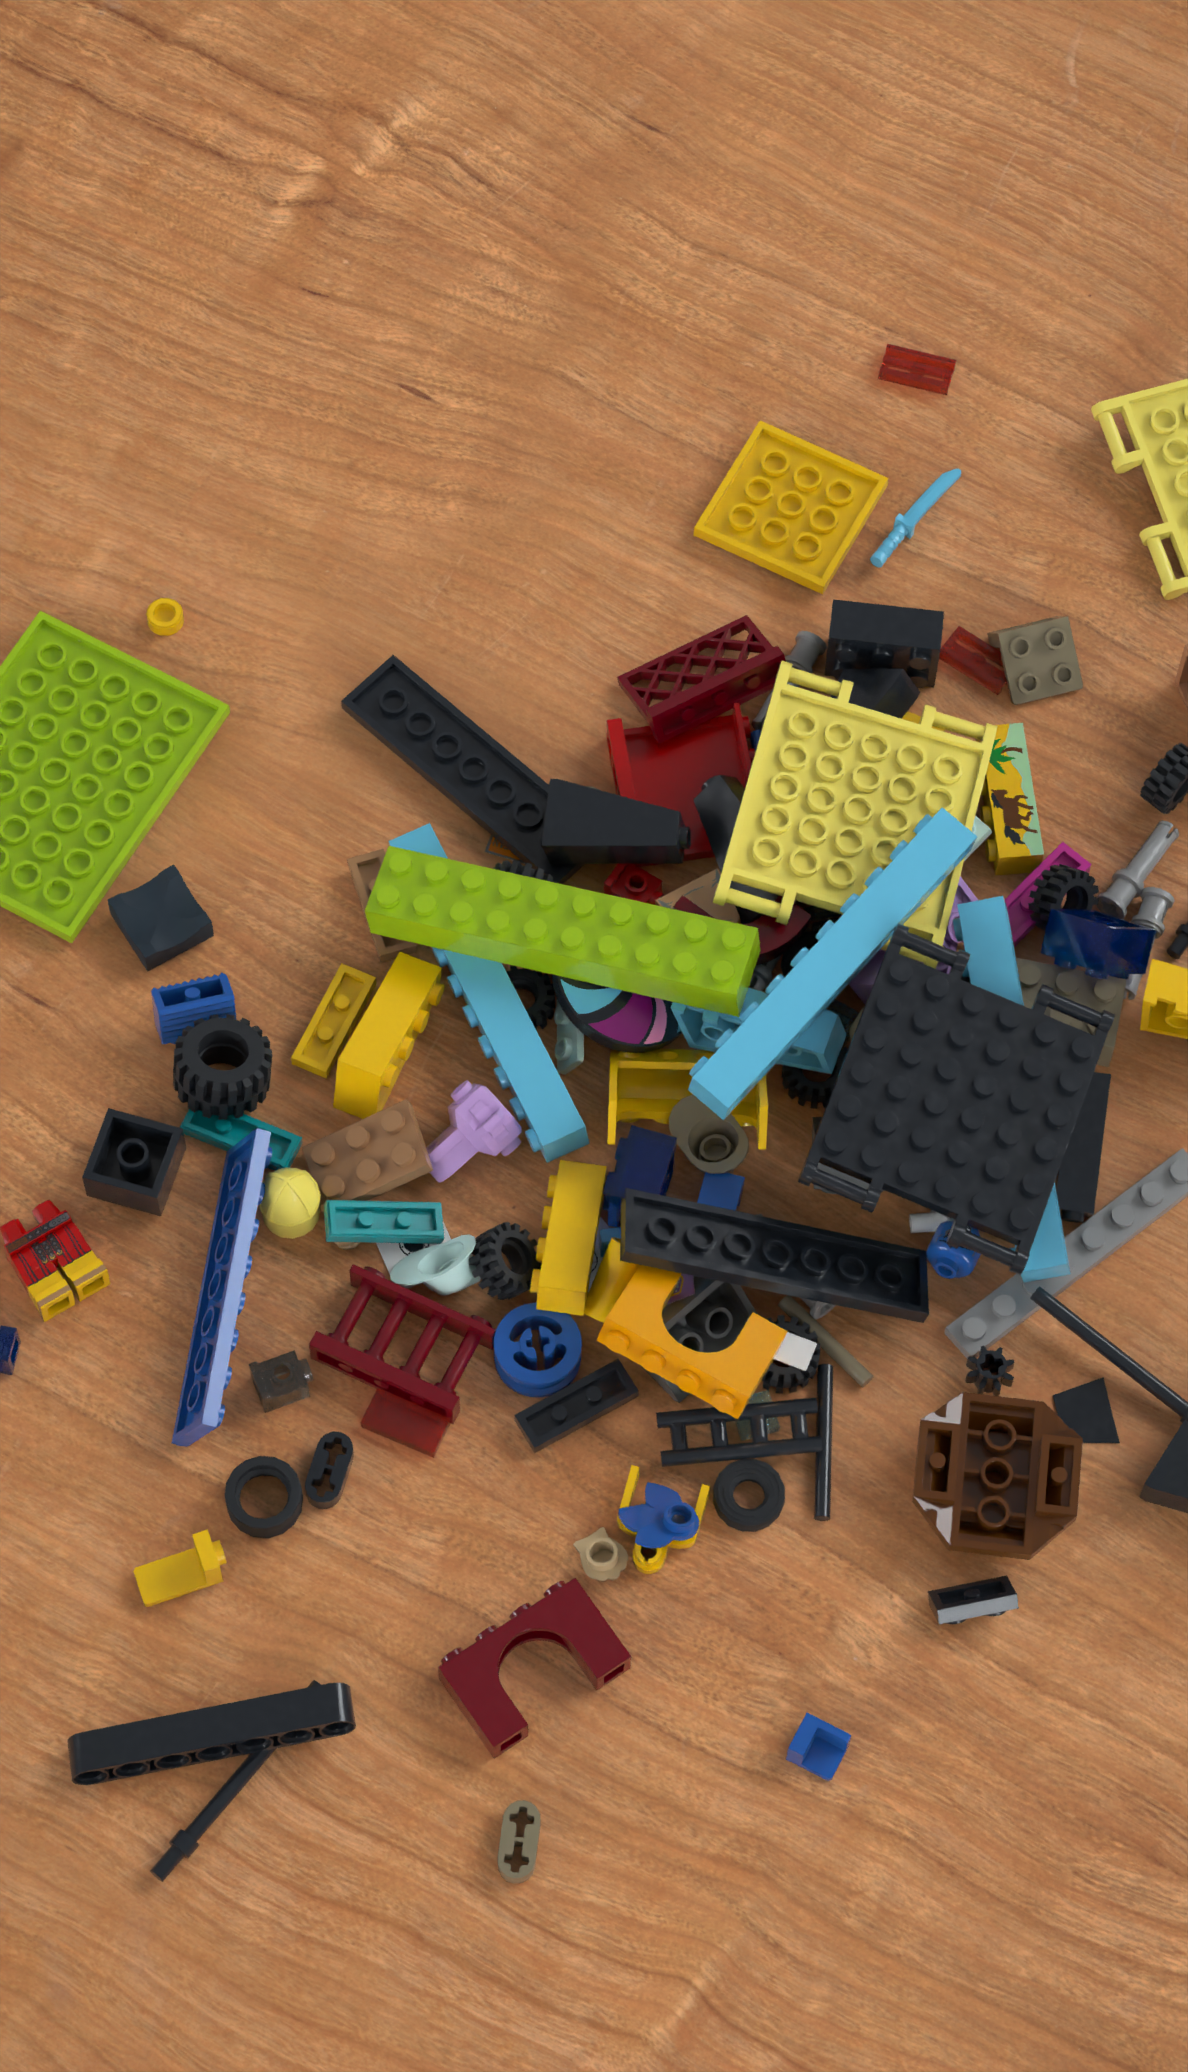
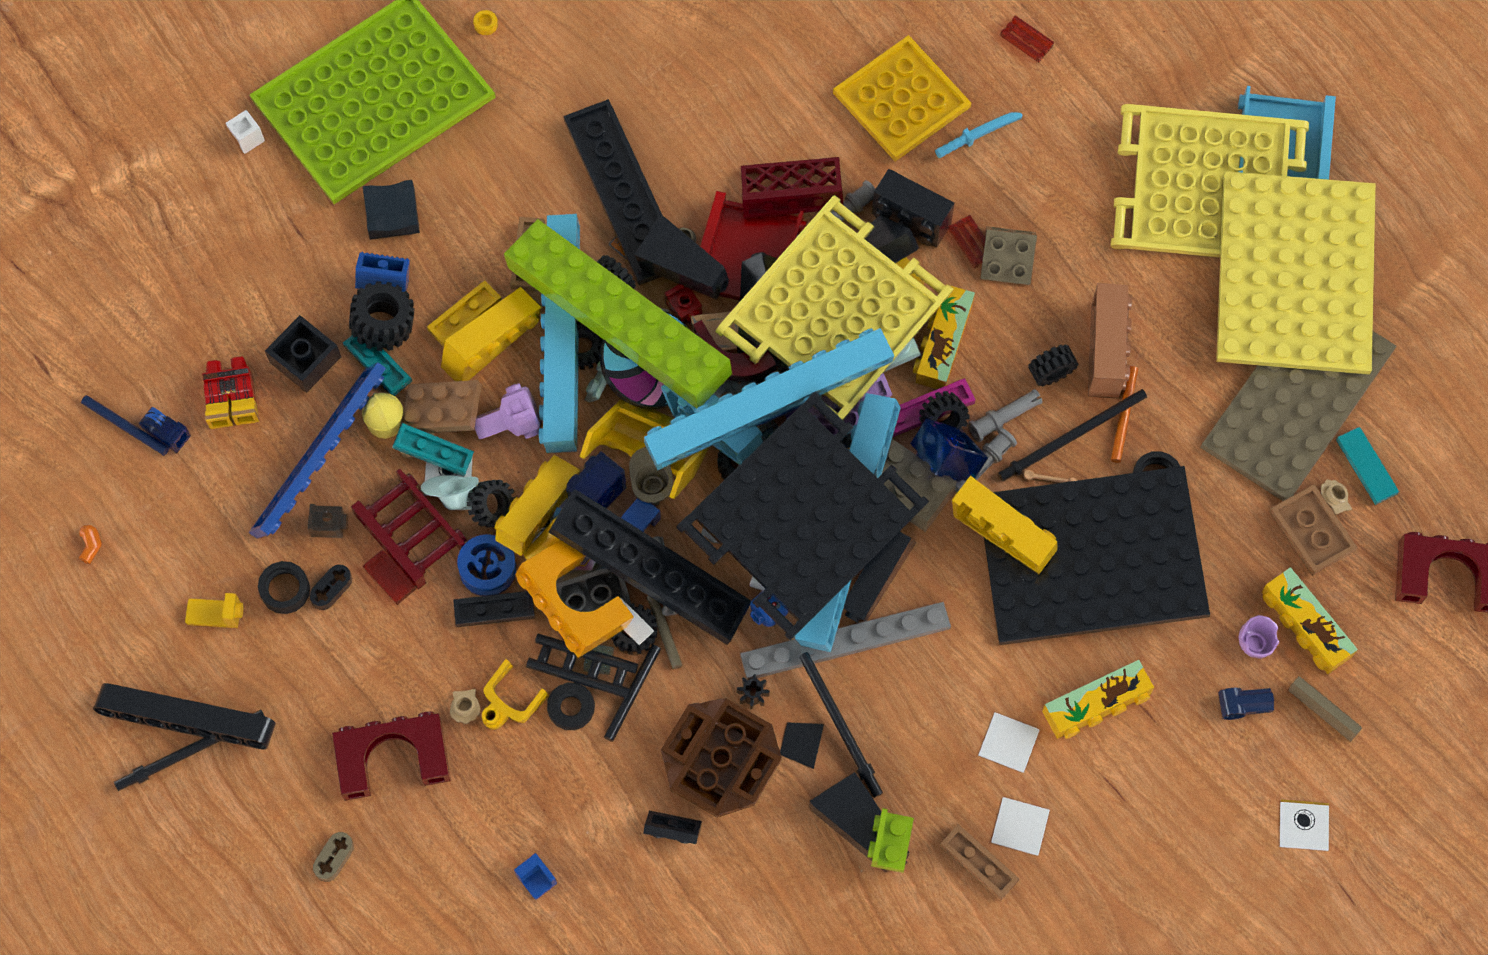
camera: 25 degrees right, 5 degrees up
blue plate [618,1482,699,1548] -> none

